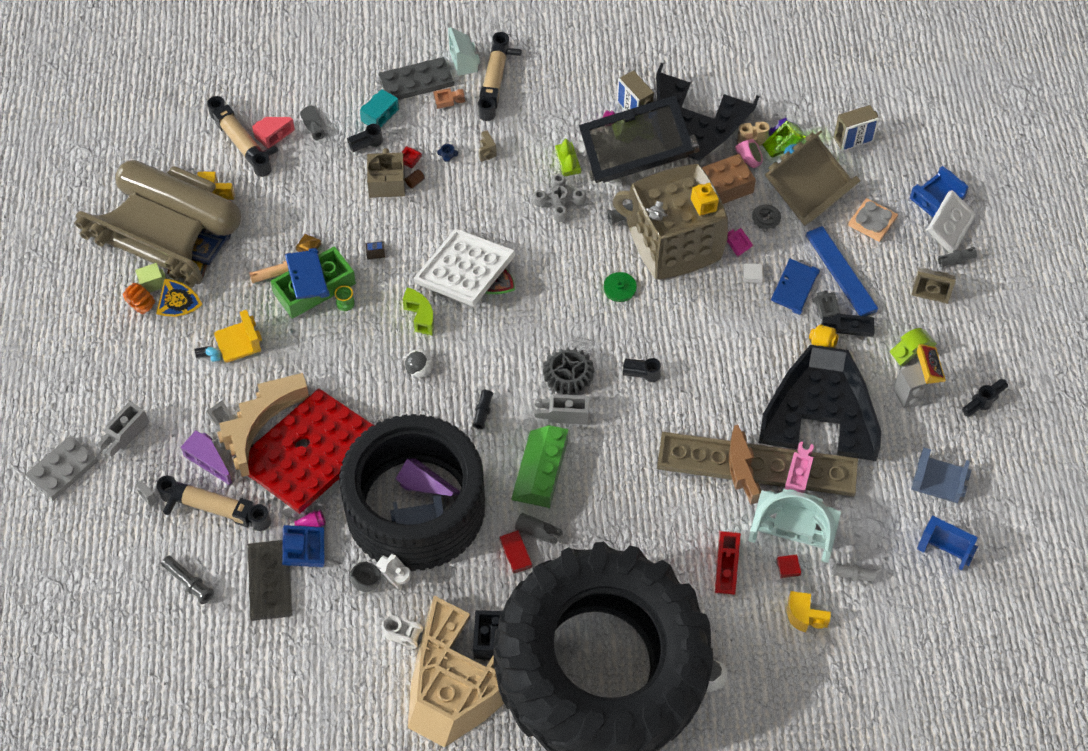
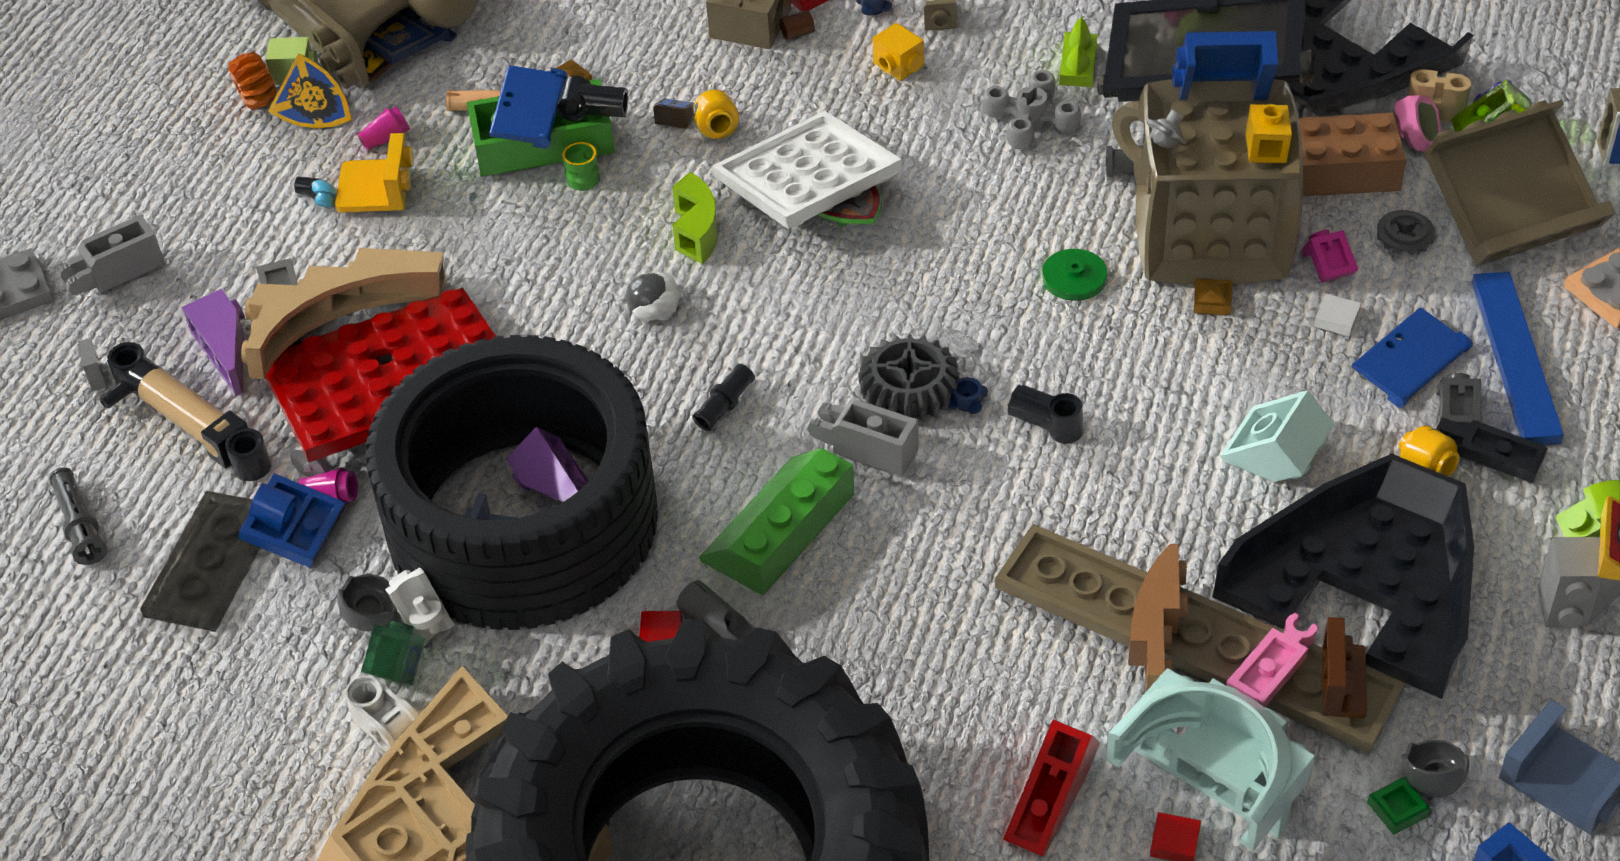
camera: 25 degrees right, 10 degrees down
none -> dark pink cone [357,107,410,151]
none -> clear green brick [361,620,426,686]
none -> black piece [556,76,629,122]
none -> yellow head [692,90,739,139]
none -> yellow brick [872,23,924,81]
none -> dark blue plate [948,377,988,414]
none -> blue panel [1172,31,1278,100]
none -> pearl gold tile [1194,278,1232,315]
none -> light aqua slope [1220,390,1334,482]
none -> reddish brown bracket [1322,617,1367,719]
none -> green tile [1367,777,1431,835]
none -> dark grey hair [1401,739,1470,798]

